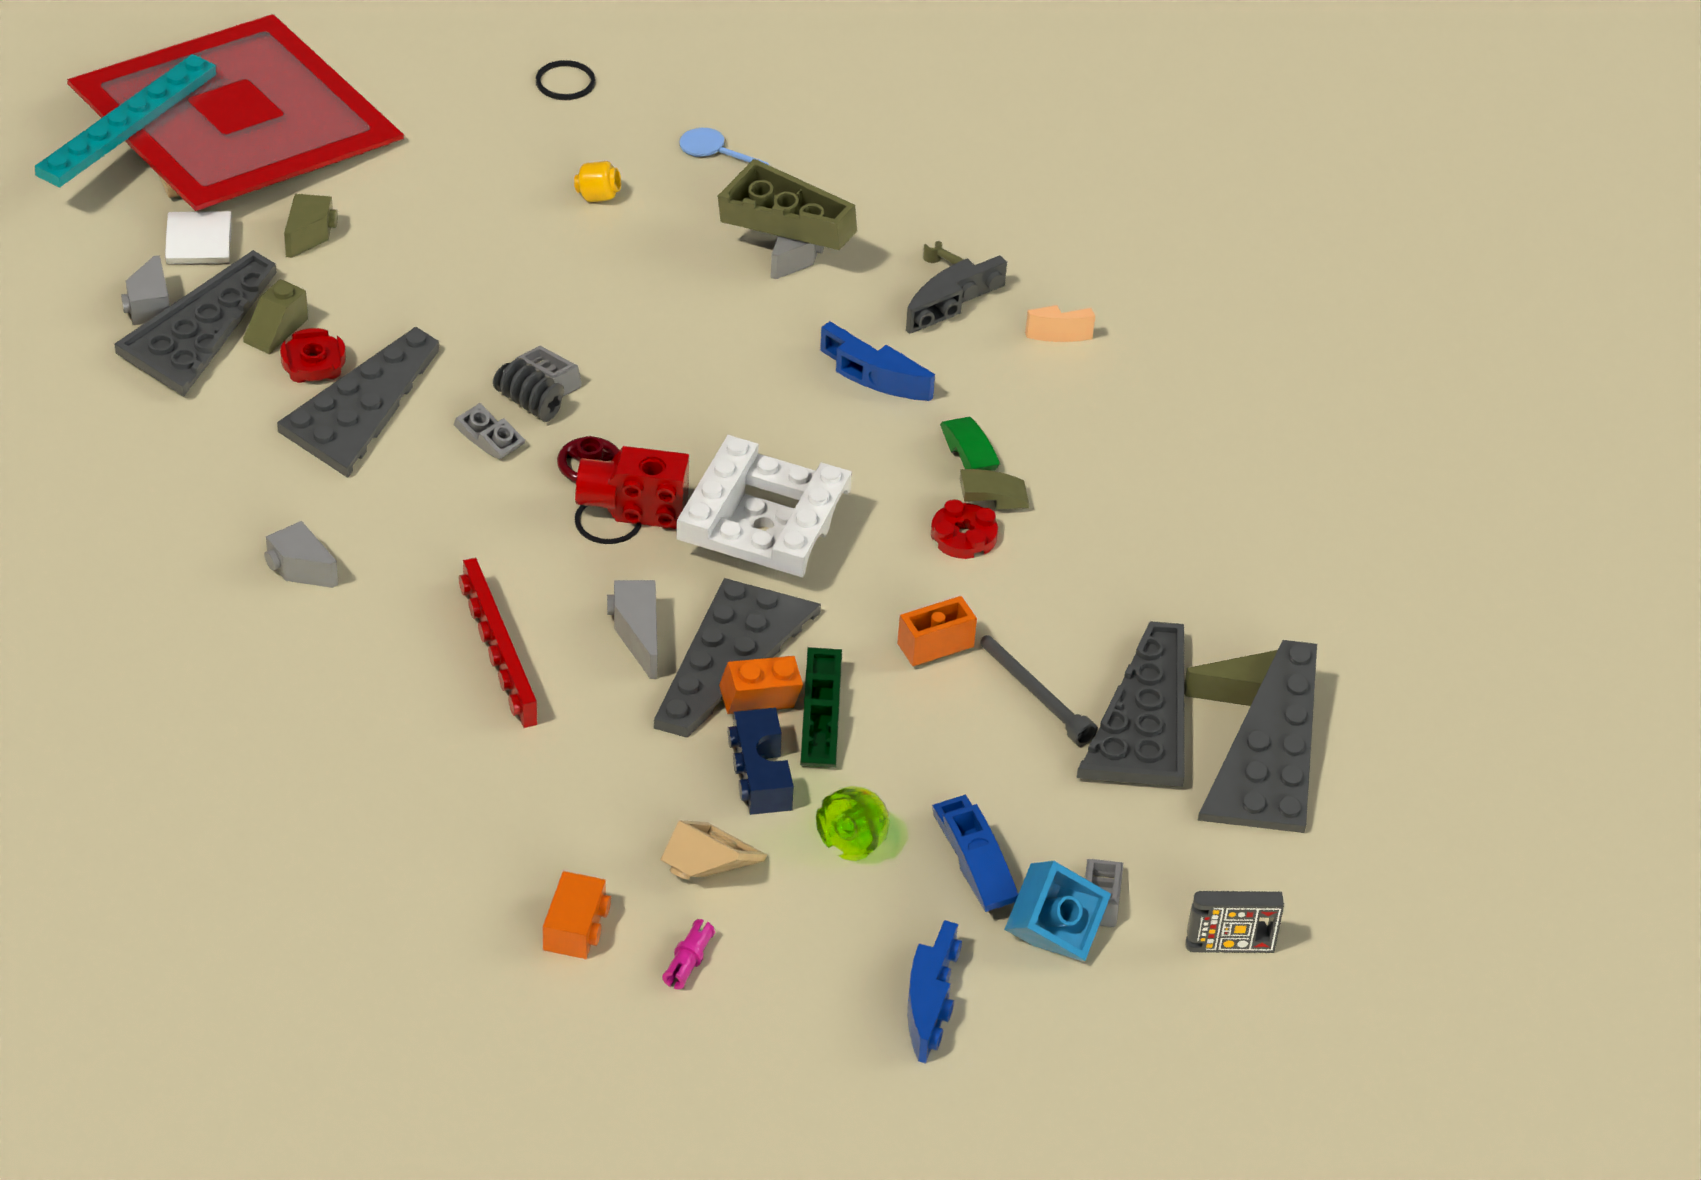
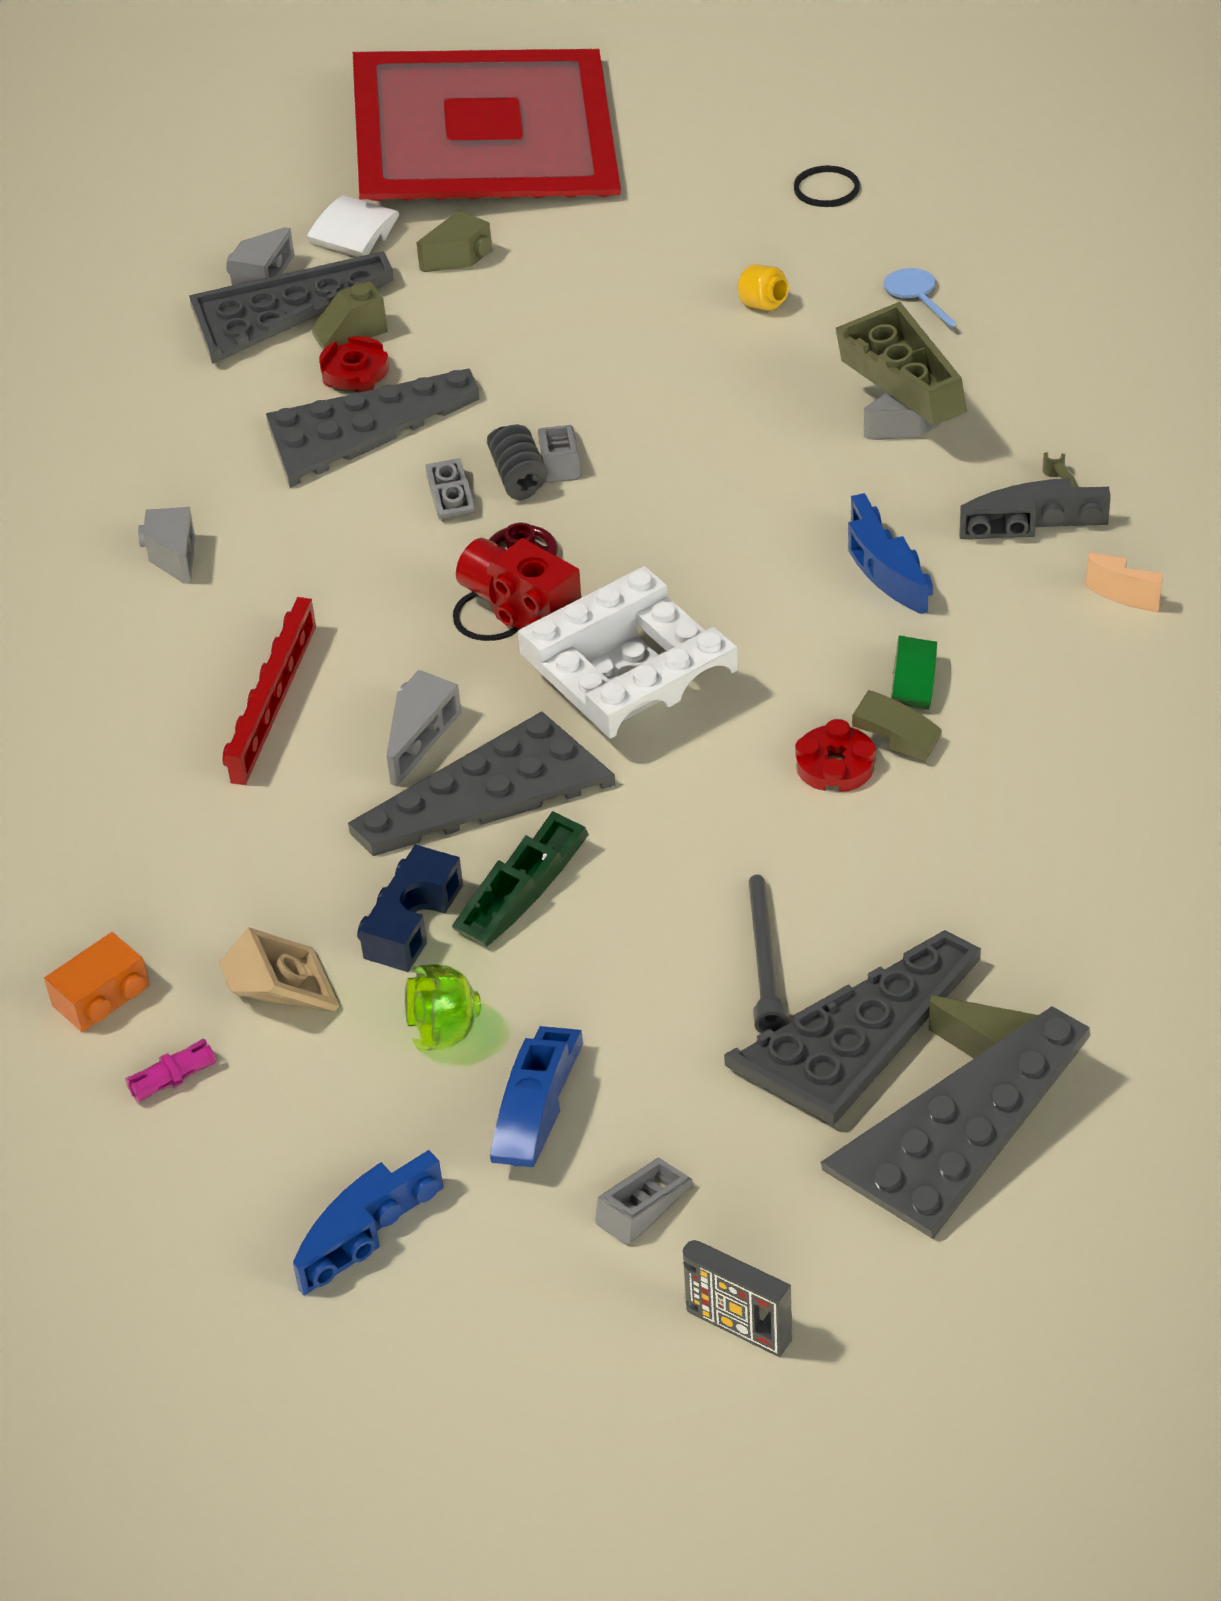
camera: 40 degrees right, 0 degrees up
teal plate [35,54,216,188] -> none
orange brick [719,656,803,714] -> none
orange brick [897,596,977,667] -> none
dark azure slope [1004,861,1111,961] -> none

